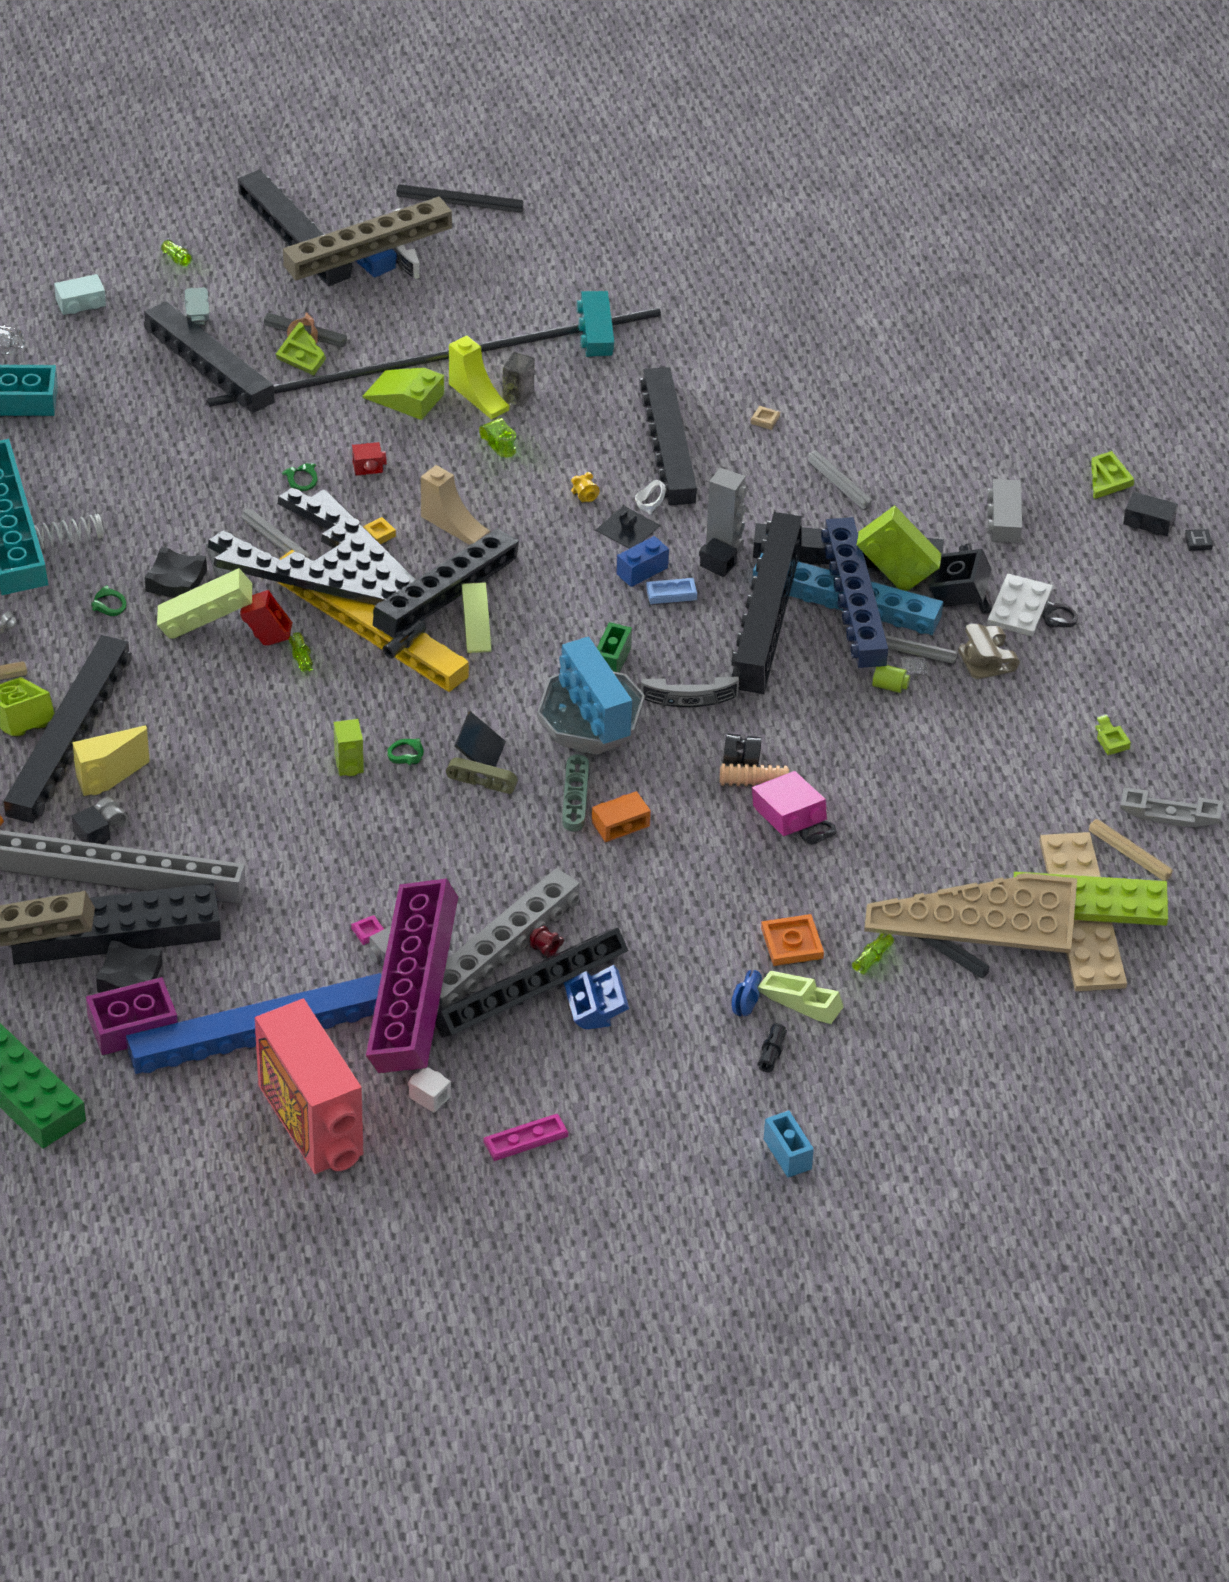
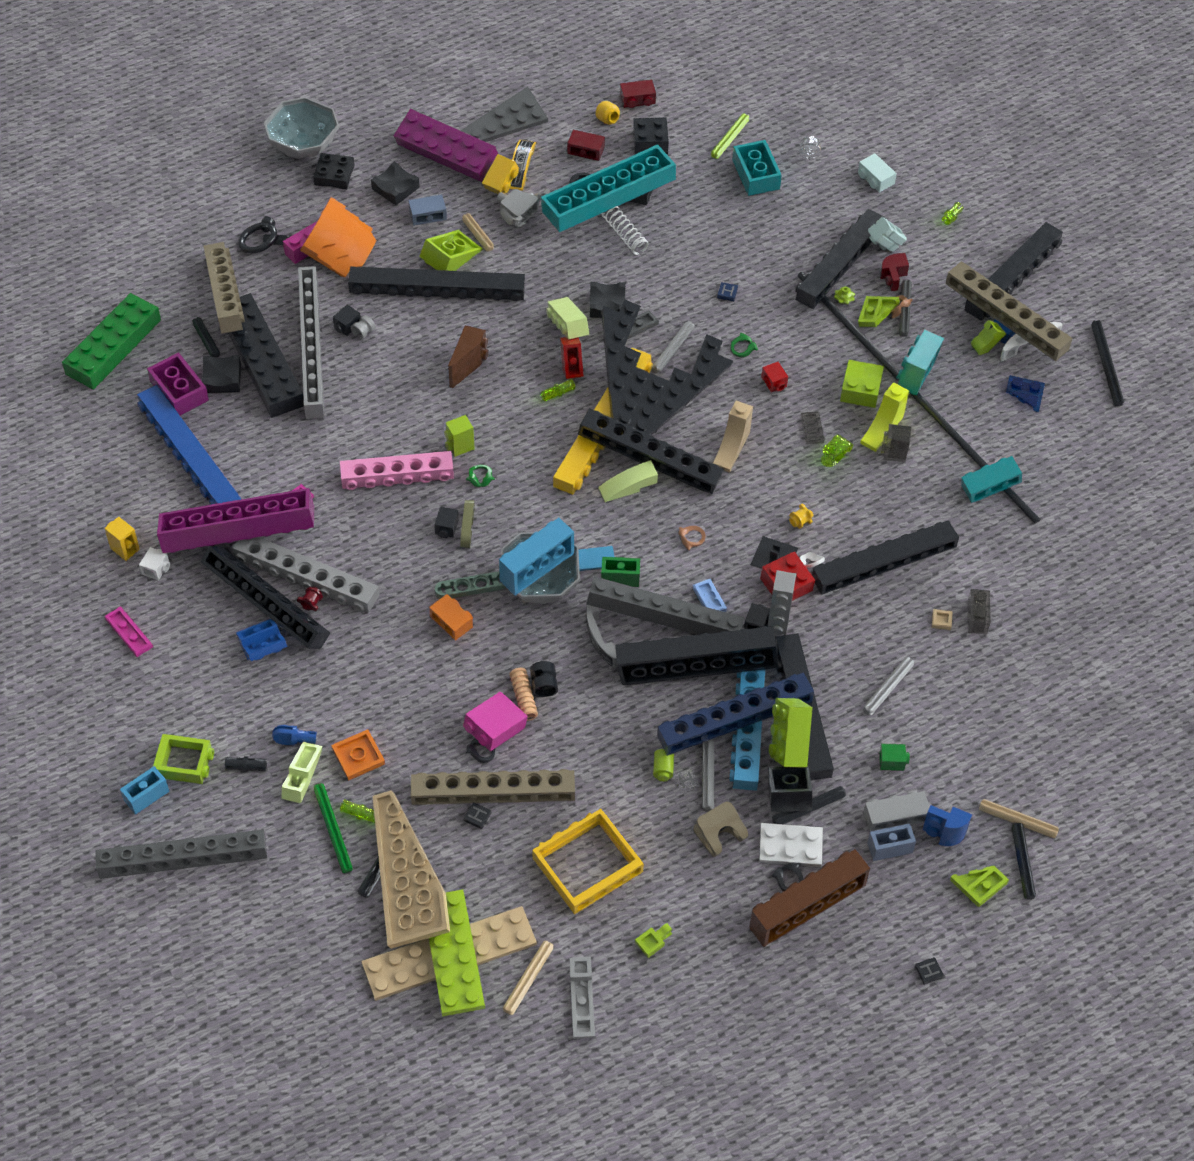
camera: 75 degrees right, 10 degrees up
light yellow slope [73,725,150,796] -> none
green piece [91,585,127,616] -> none
coral brick [255,998,363,1174] -> none
yellow plate [363,517,396,544] -> none
black pin [382,619,426,659] -> none
black piece [454,711,506,767] -> none
blue brick [617,536,669,587] -> none
black brick [1123,491,1178,537] -> none
none -> dark grey brick [95,829,267,879]
none -> yellow brick [104,516,140,561]
none -> lime window [153,734,214,784]
none -> black axle [192,317,220,357]
none -> green axle [314,783,353,874]
none -> bright pink brick [340,451,454,490]
none -> dark tan brick [411,769,575,805]
none -> black brick [434,507,459,538]
none -> reddish brown slope [448,325,489,388]
none -> black tile [464,802,492,829]
none -> yellow window [532,809,644,915]
none -> dark grey brick [586,576,744,635]
none -> nougat piece [678,526,706,550]
none -> dark blue tile [717,282,738,302]
none -> reddish brown brick [749,849,870,947]
none -> red brick [760,551,815,601]
none -> clear smoke tile [801,412,824,444]
none -> lime plant [834,286,855,304]
none -> sand blue brick [867,824,916,861]
none -> green brick [879,744,910,771]
none -> dark red brick [880,253,909,291]
none -> teal brick [896,330,944,395]
none -> blue brick [922,805,972,846]
none -> clear smoke brick [967,589,991,634]
none -> lime leg [971,320,1006,355]
none -> tan axle [979,799,1059,838]
none -> clear blue wing [1006,375,1045,412]
none -> black axle [1012,823,1036,900]

